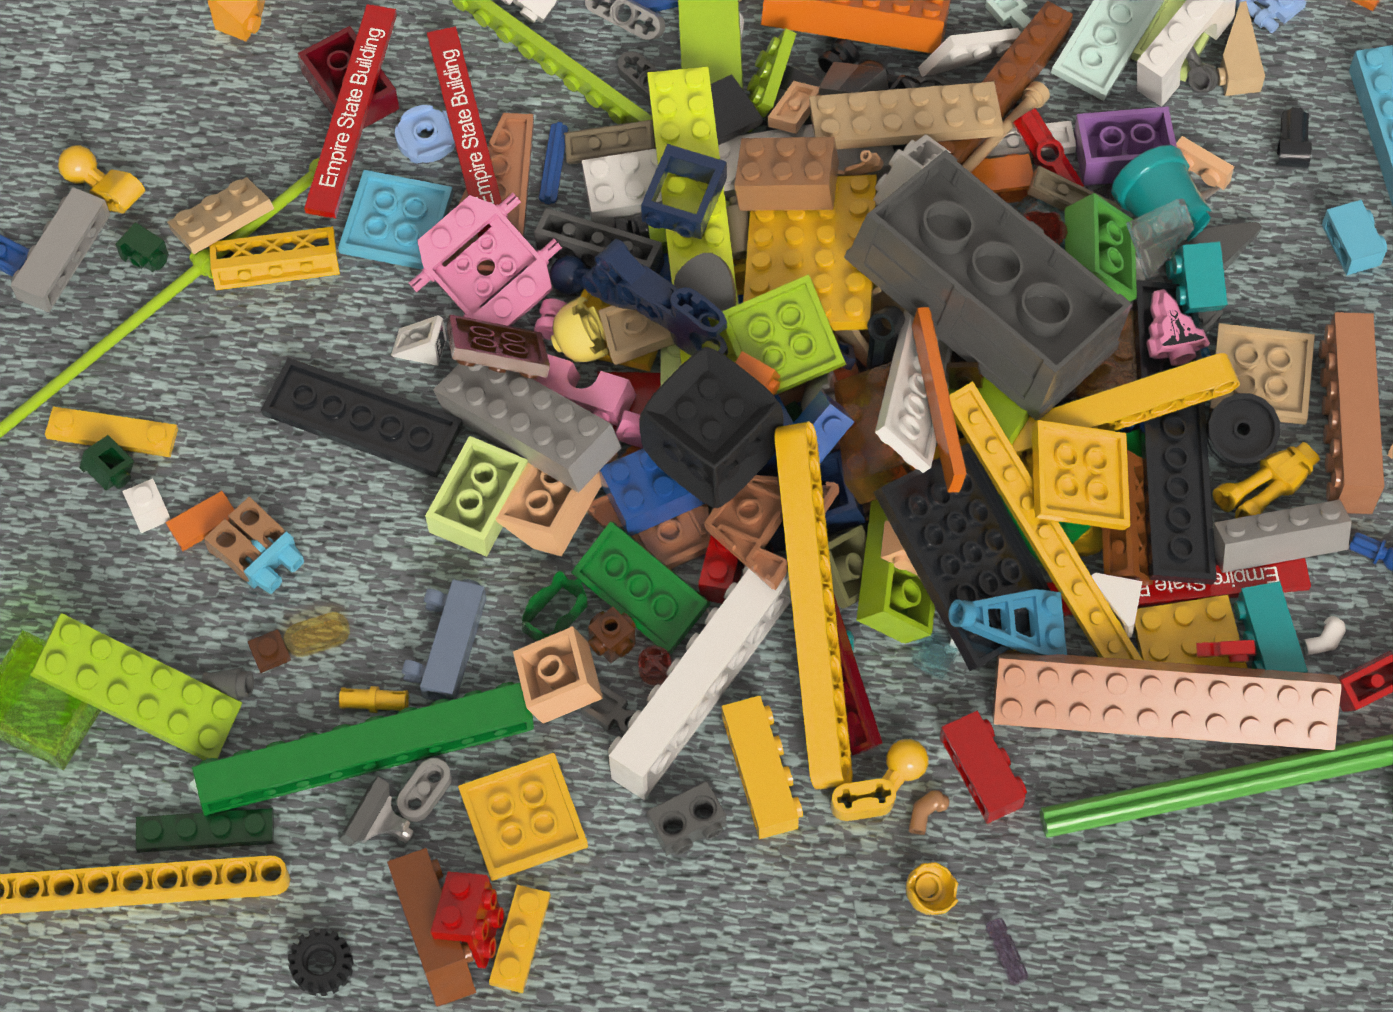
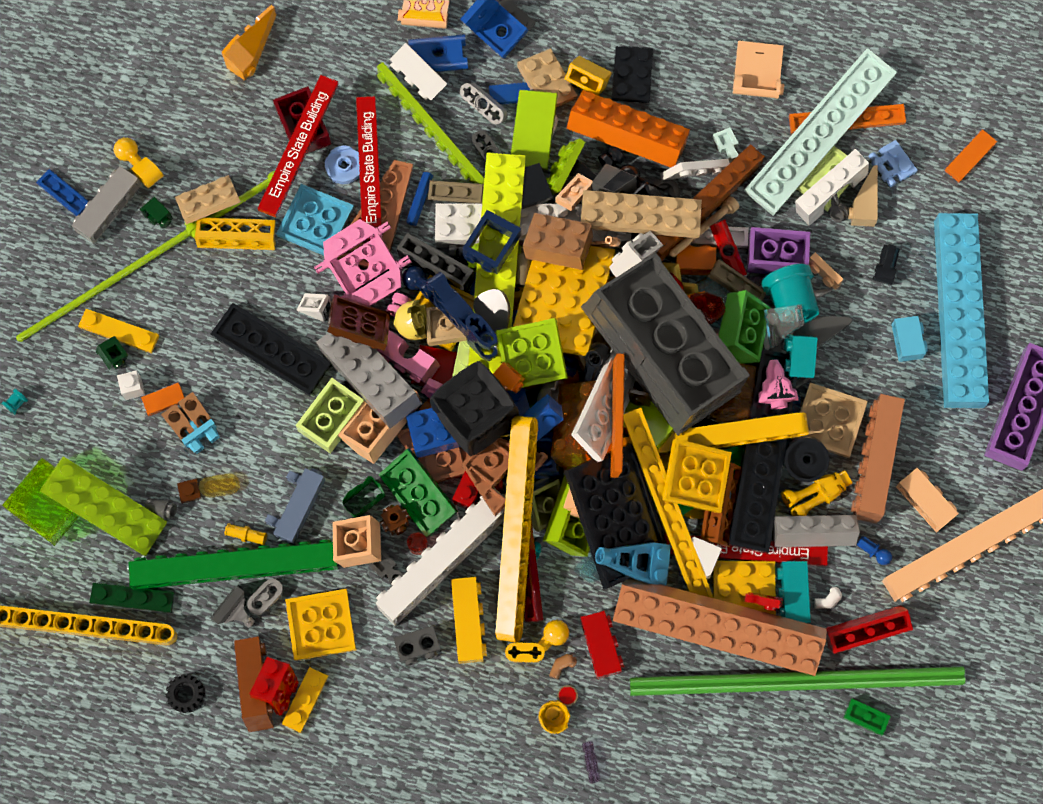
camera: 10 degrees right, 10 degrees up
none -> red tile [557,685,578,707]

